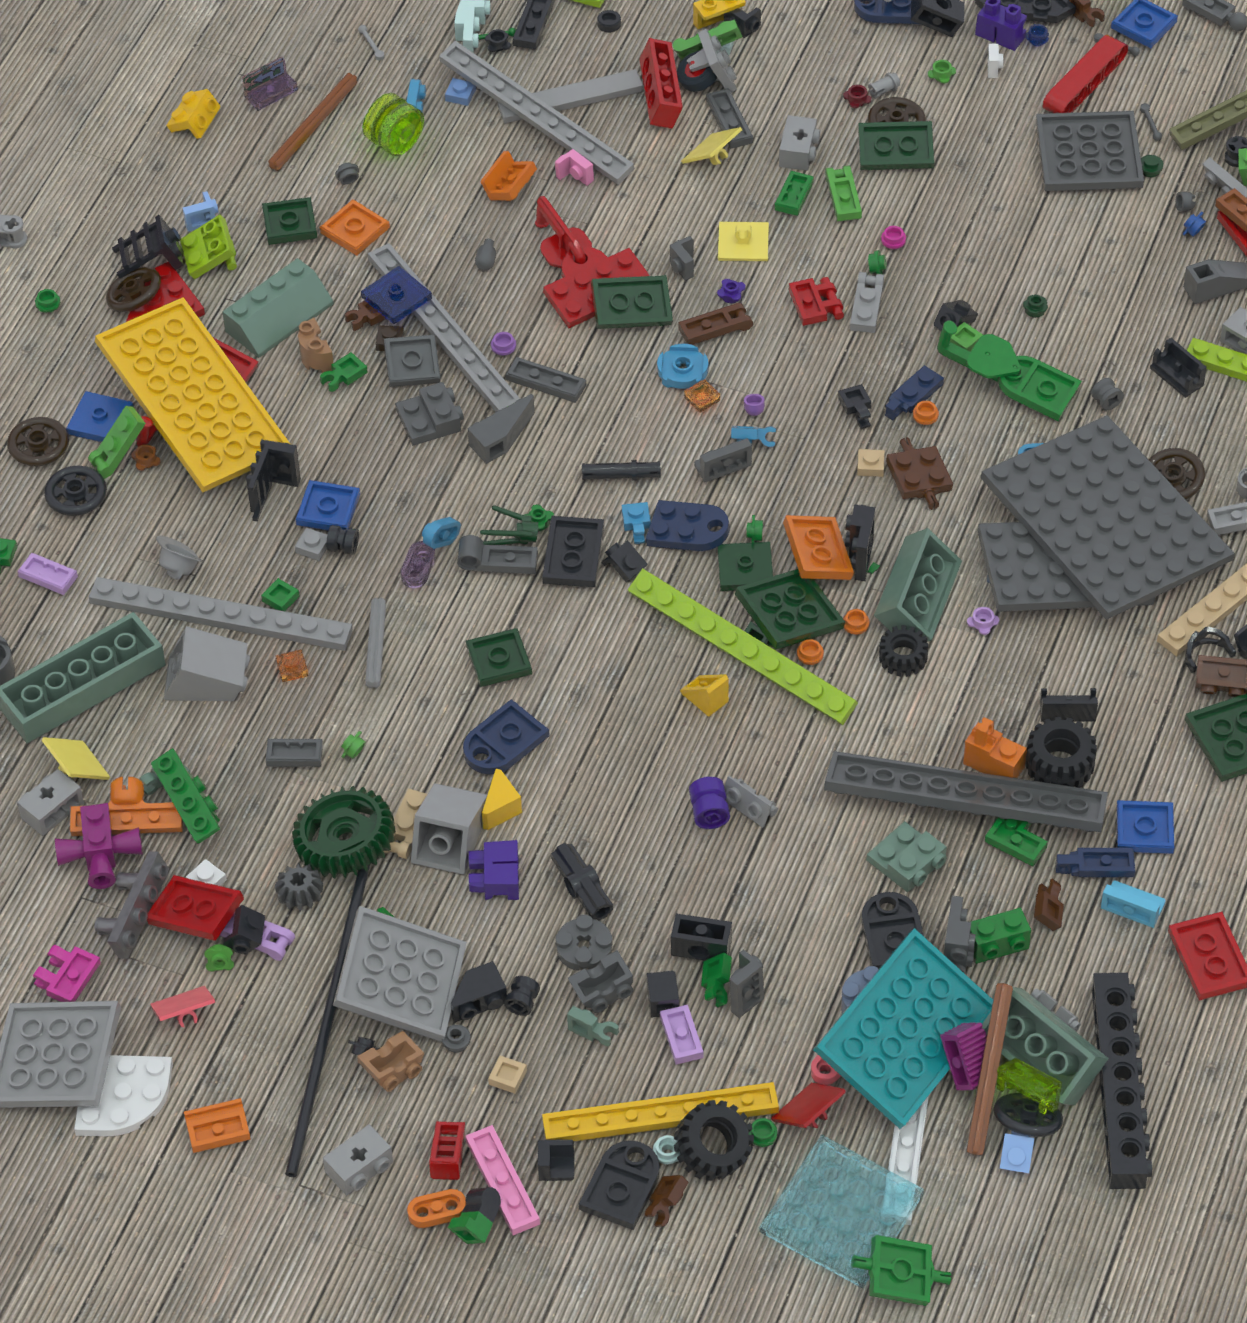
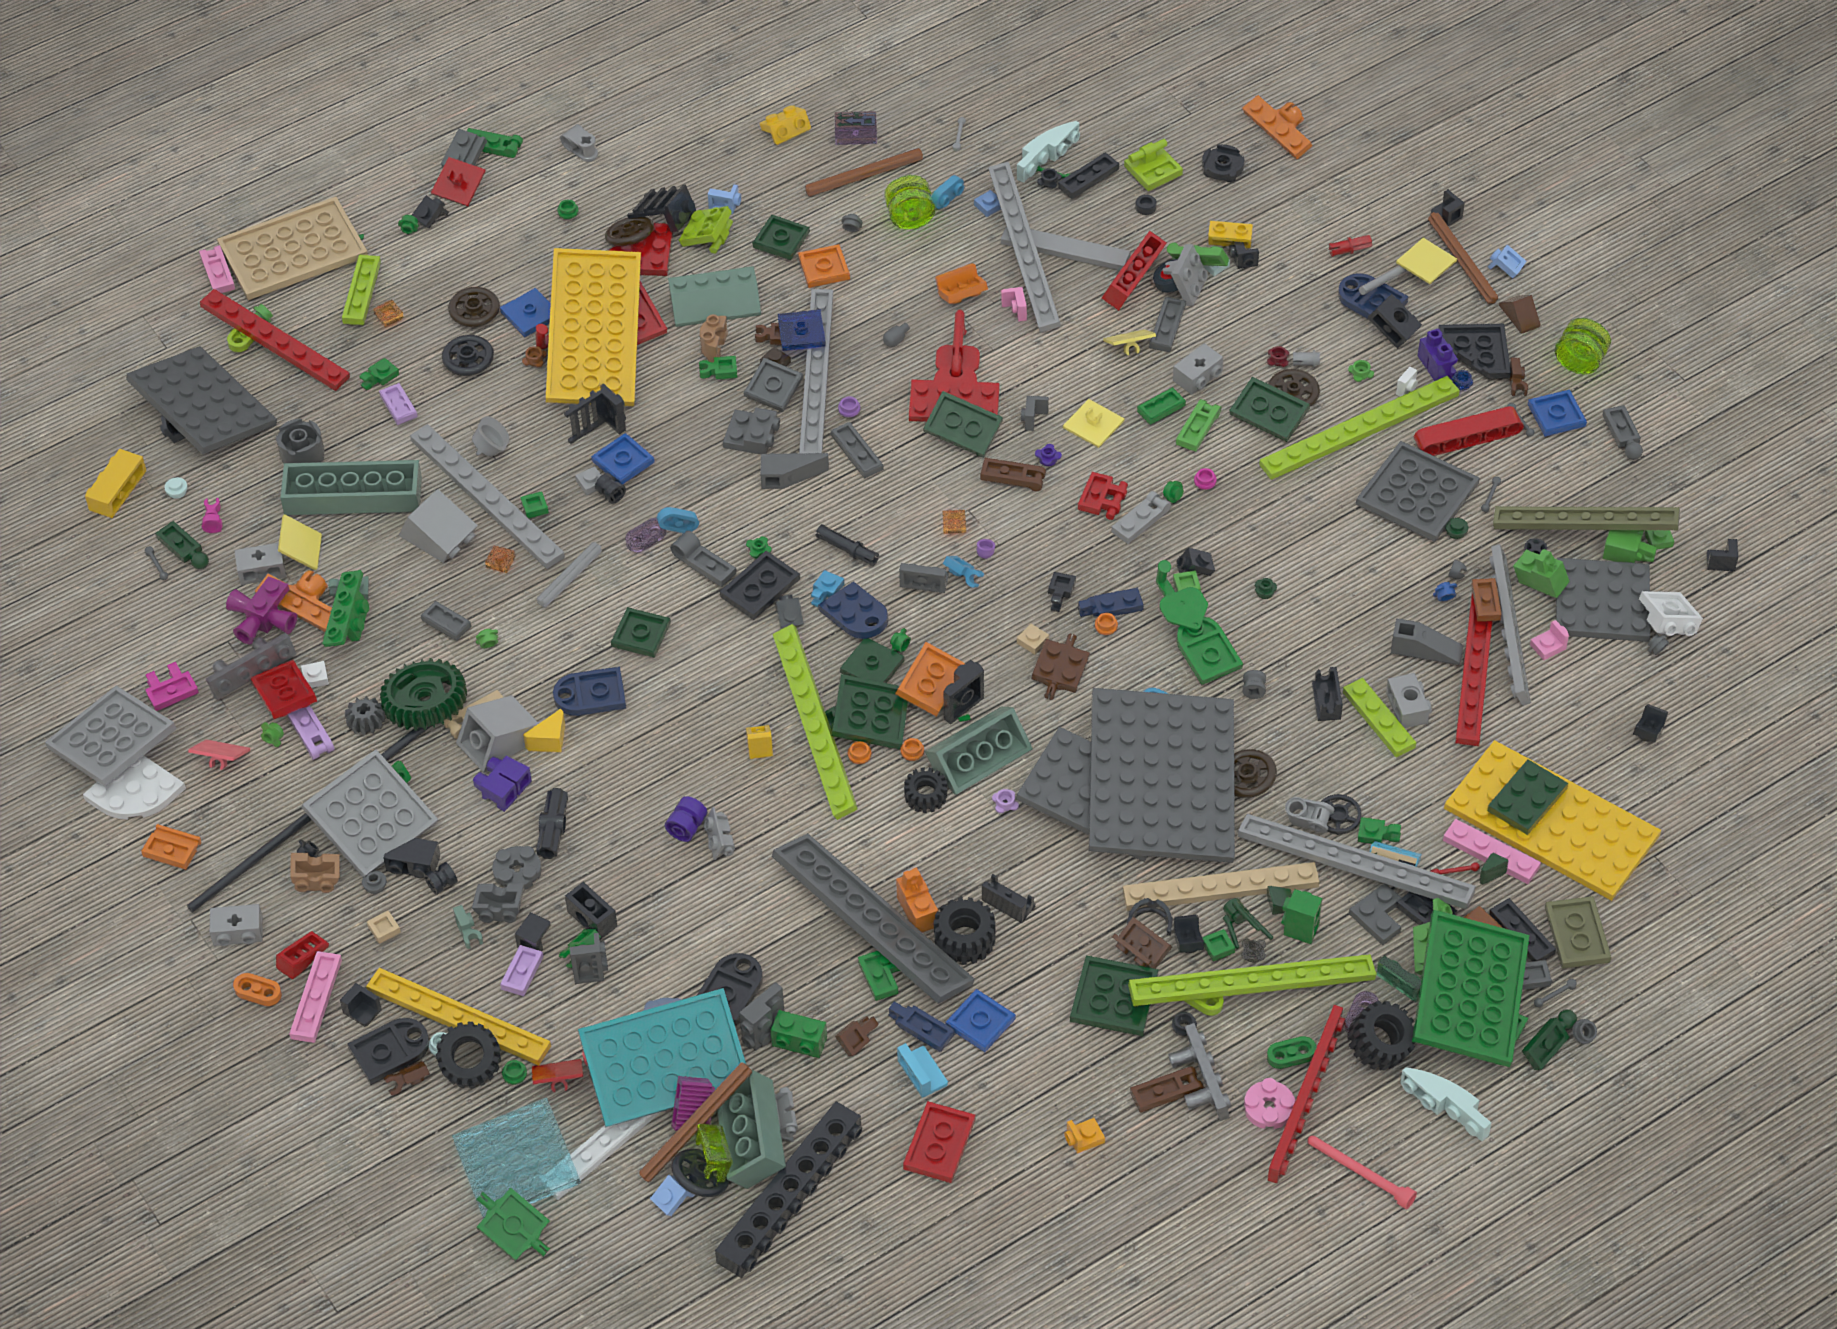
camera: 35 degrees right, 0 degrees up
bright green plate [88,406,146,478] -> none
black bracket [223,905,265,955] -> none
leg [448,1187,501,1244] -> none
dark green plant [480,505,538,545] -> none
dark azure plate [657,344,708,389] -> none
sand green plate [866,821,947,893] -> none
none -> lime plate [1259,376,1460,480]

